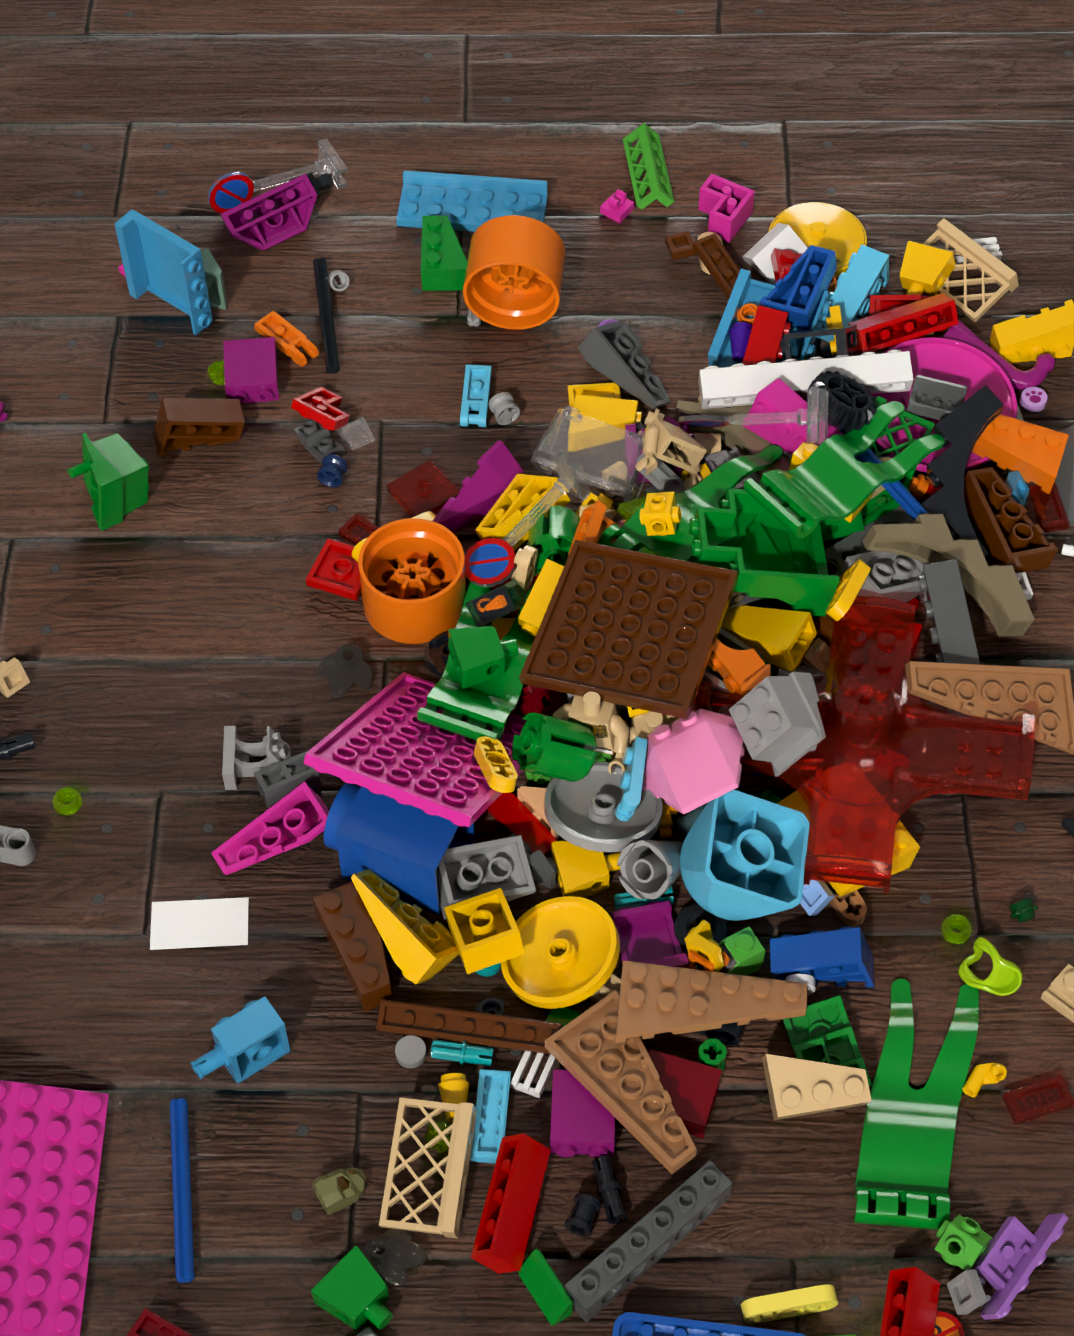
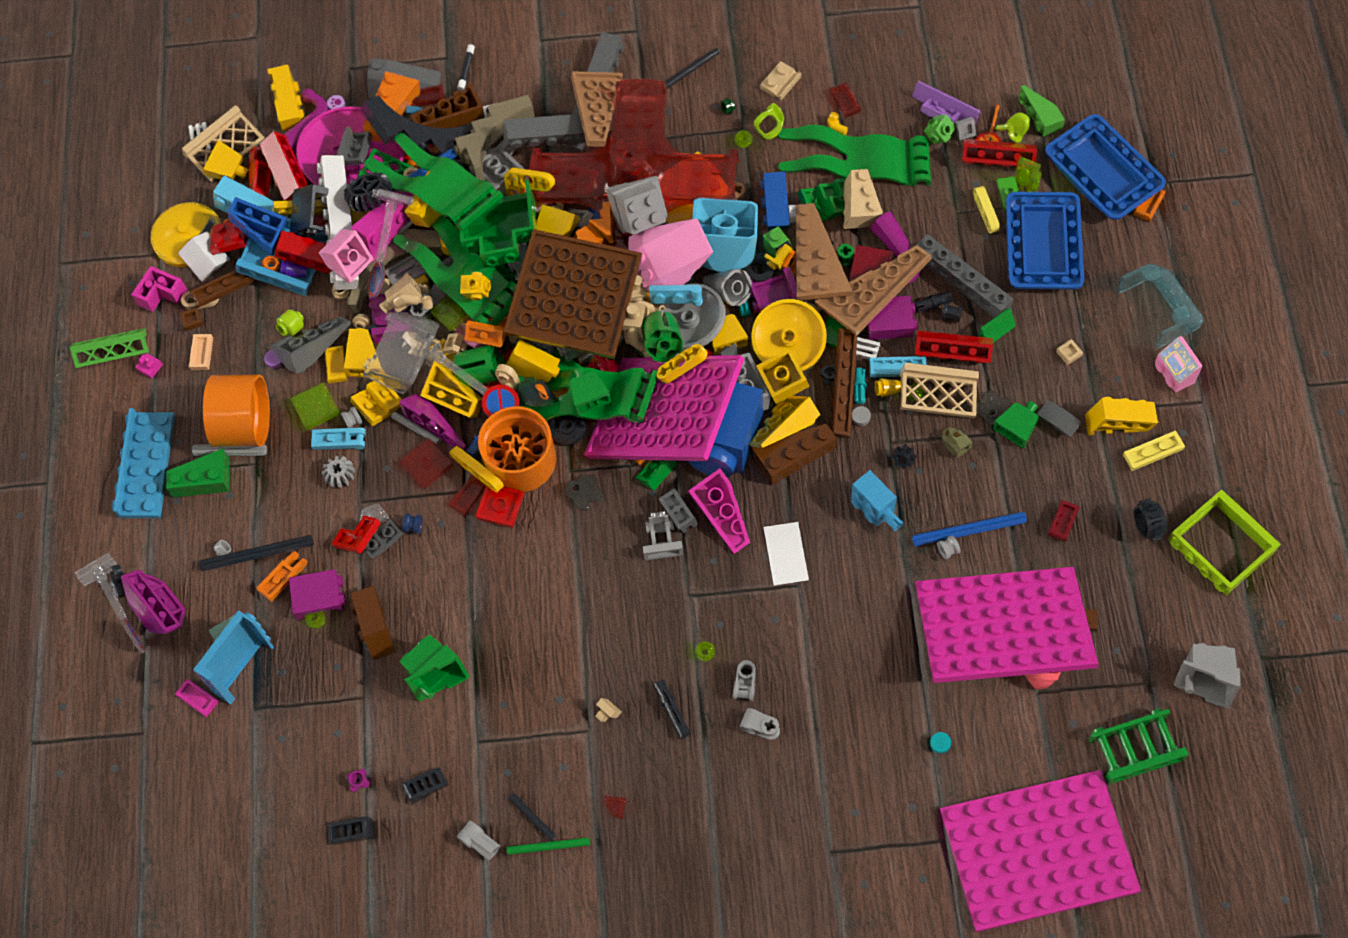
camera: 90 degrees left, 10 degrees up
none -> light nougat tile [189,334,213,370]
none -> lime head [276,309,304,336]
none -> clear neon green tile [290,382,340,431]
none -> bright pink slope [319,229,373,283]
none -> light grey gear [322,456,355,488]
none -> yellow slope [350,377,402,426]
none -> magenta animal [870,211,920,284]
none -> black gear [892,444,917,469]
none -> light grey wheel [937,535,961,560]

